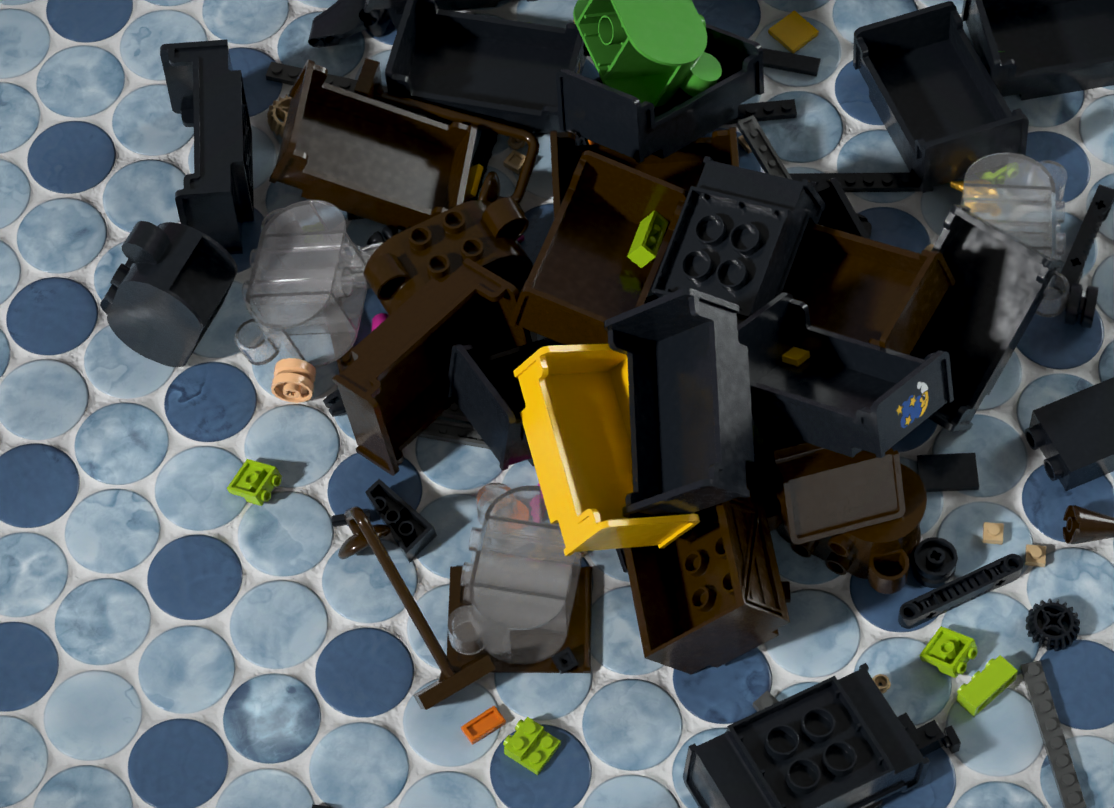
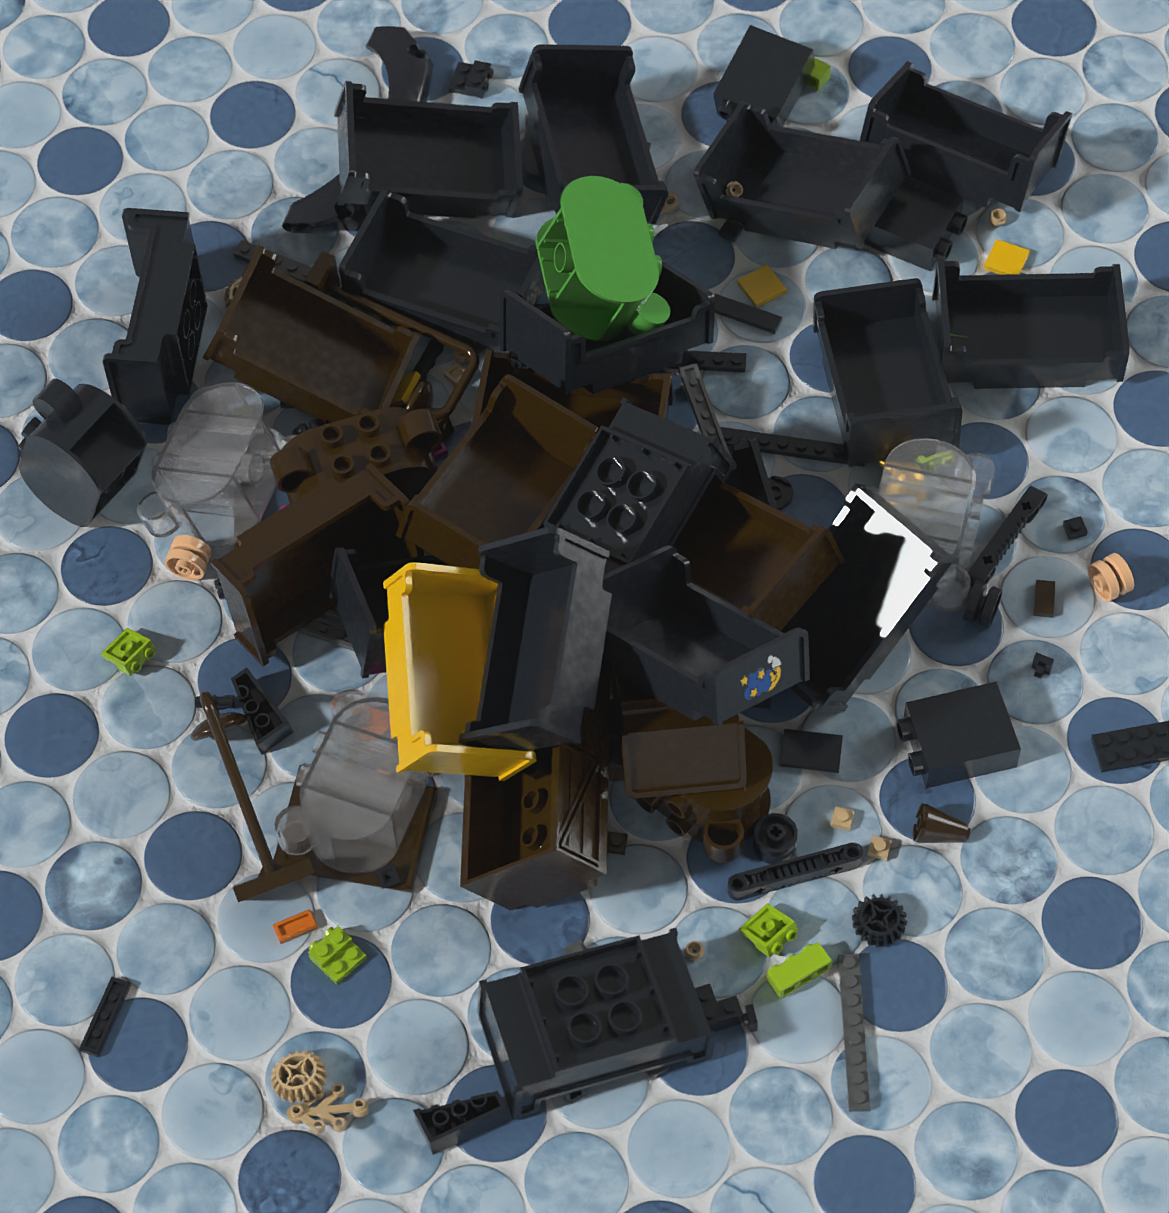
camera: 10 degrees right, 0 degrees up
lime brick [627,210,669,268] -> none
yellow tile [782,347,810,366] -> none

